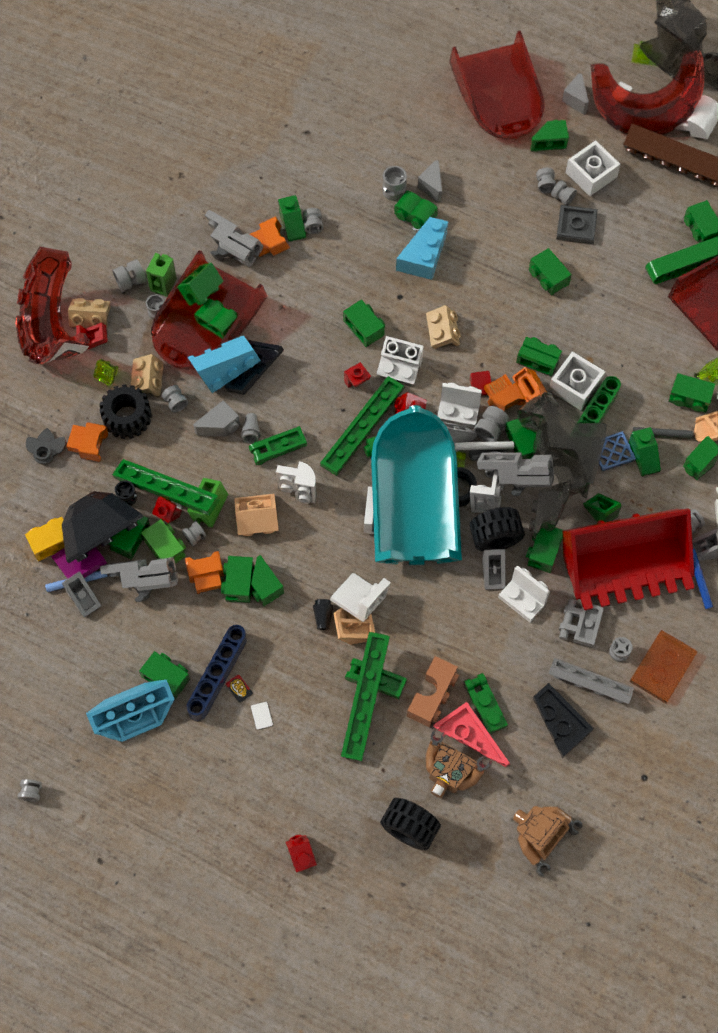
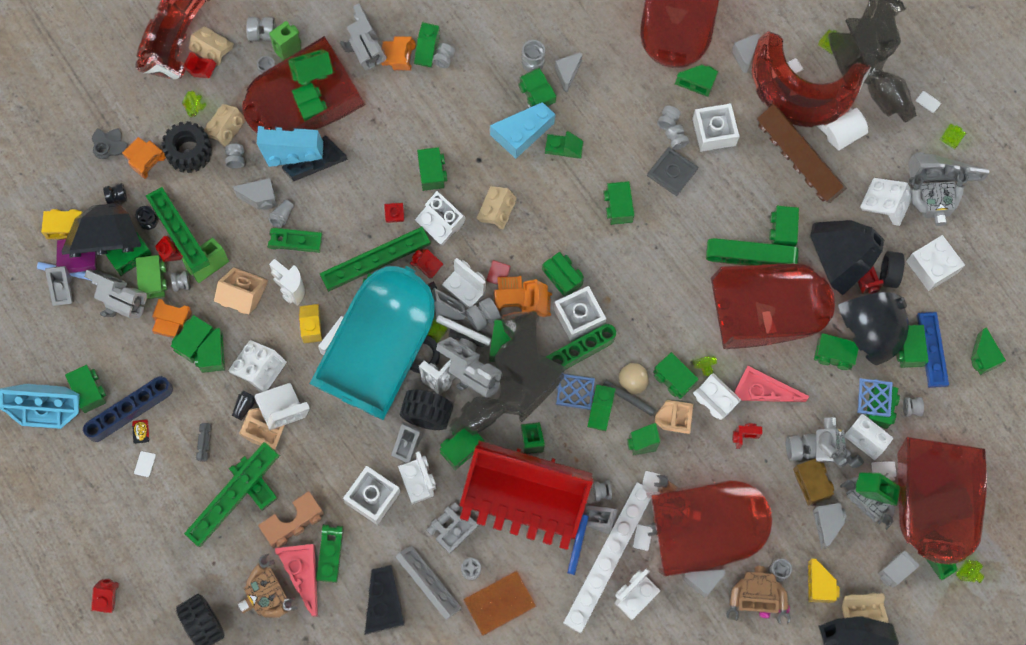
camera: 25 degrees right, 5 degrees up
none -> black wheel [103,183,127,204]
none -> dark grey axle [196,423,211,462]
none -> white bracket [229,340,287,392]
none -> yellow slope [299,304,323,343]
none -> white brick [343,466,401,525]
none -> green slope [545,131,583,159]
none -> tan hair [619,363,649,394]

